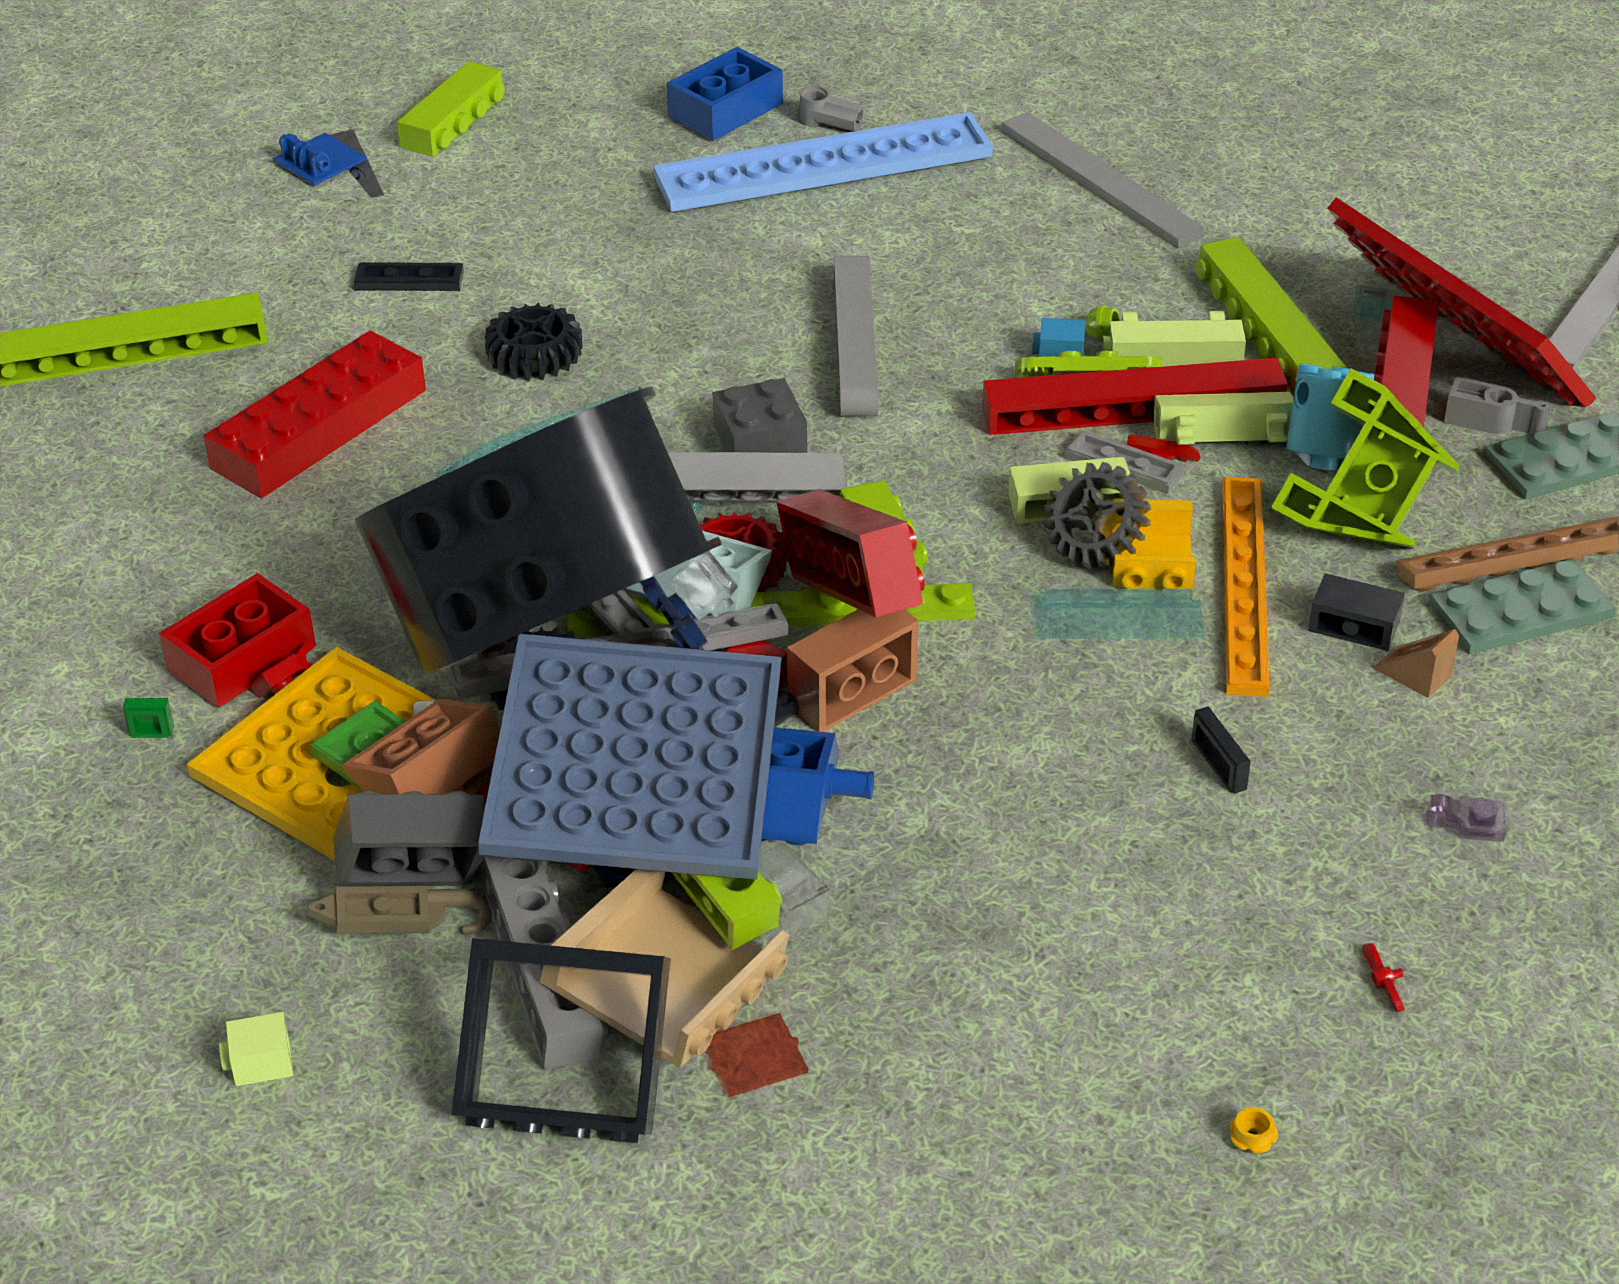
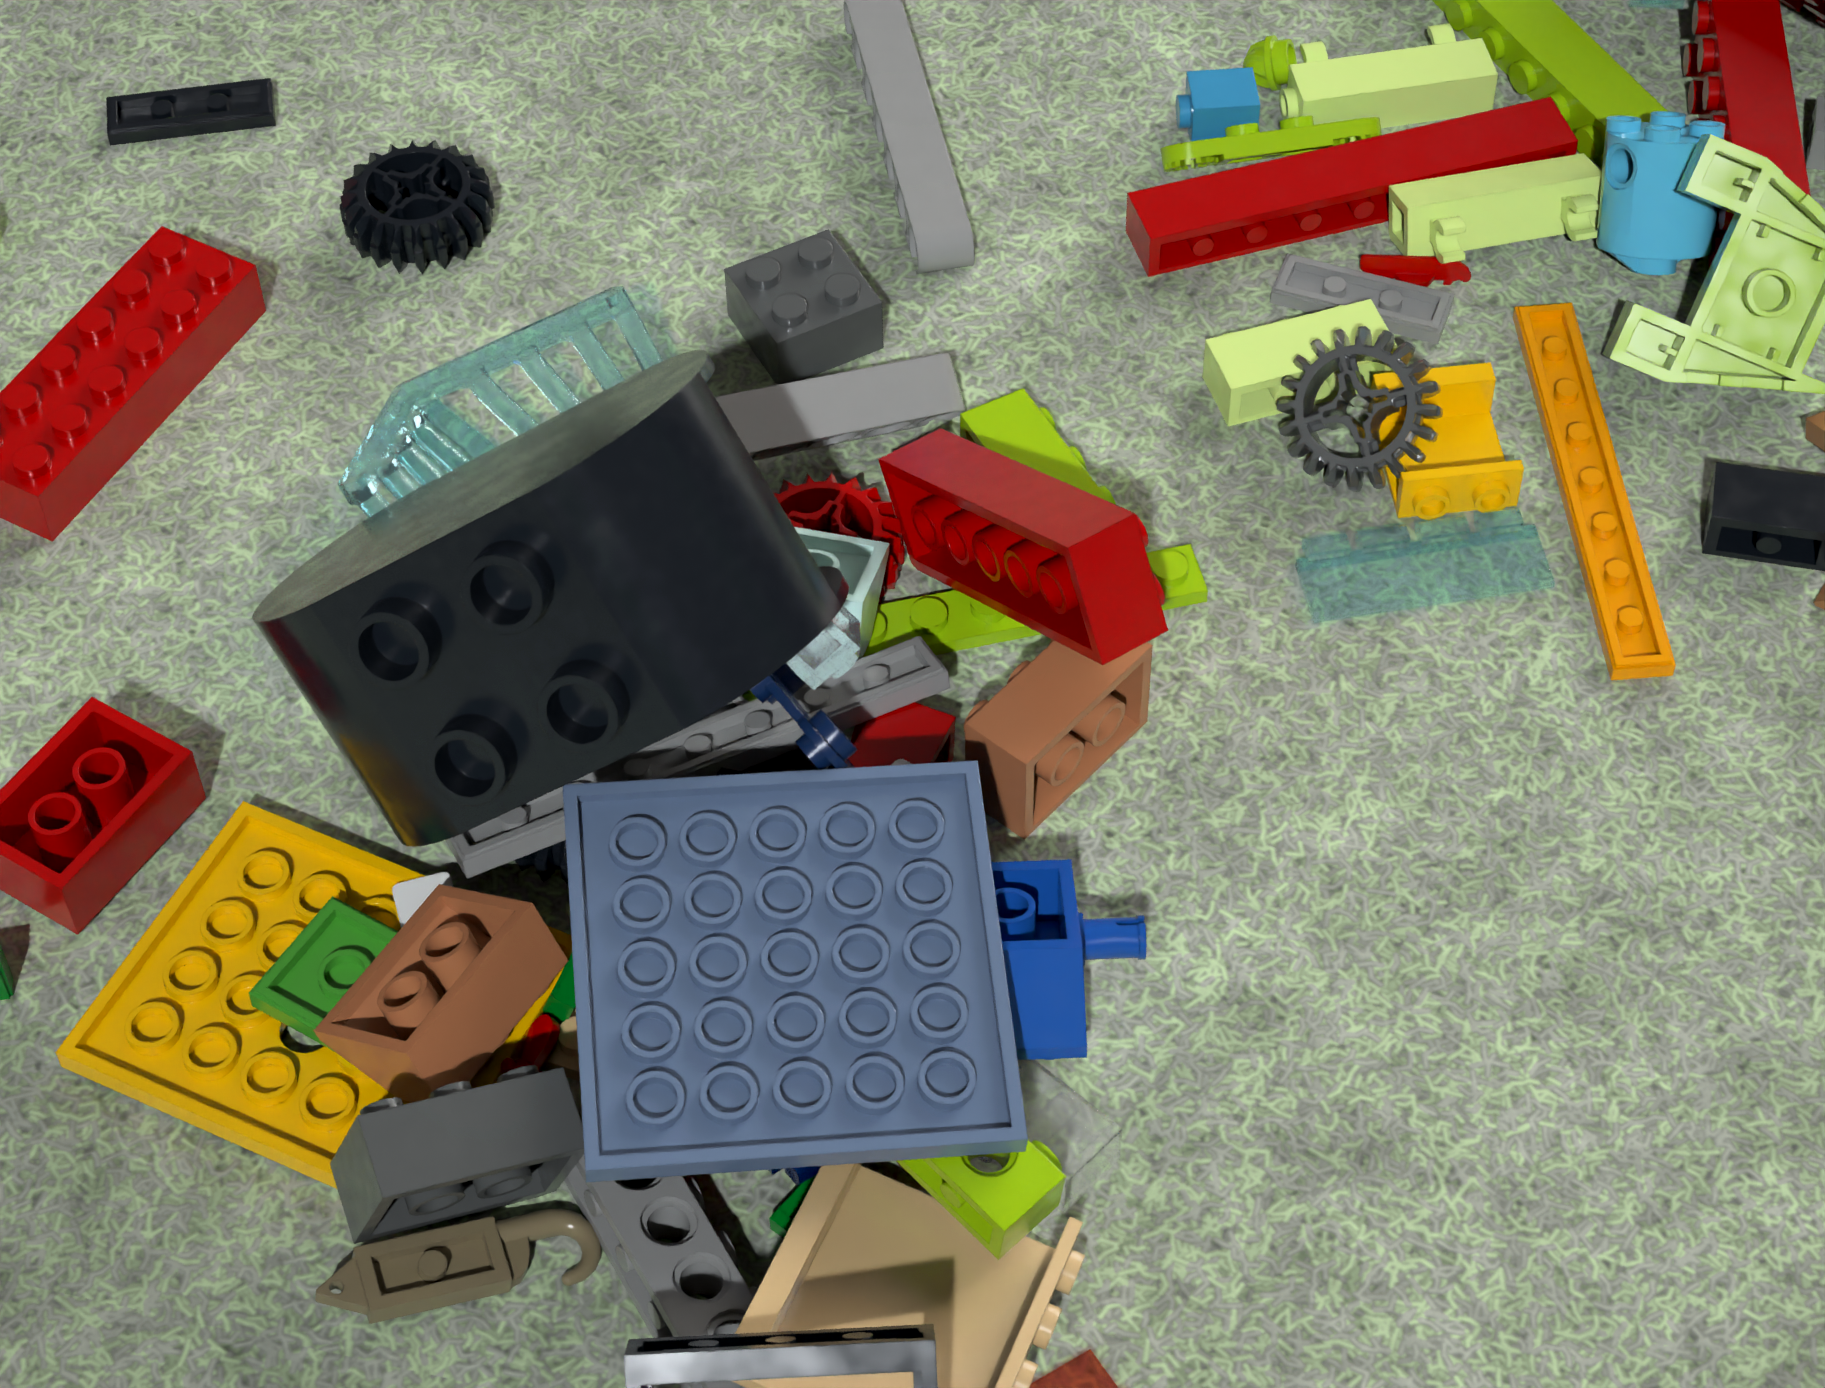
camera: 10 degrees left, 10 degrees up
red plate [249,642,315,699] -> none
black tile [1191,706,1251,794] -> none

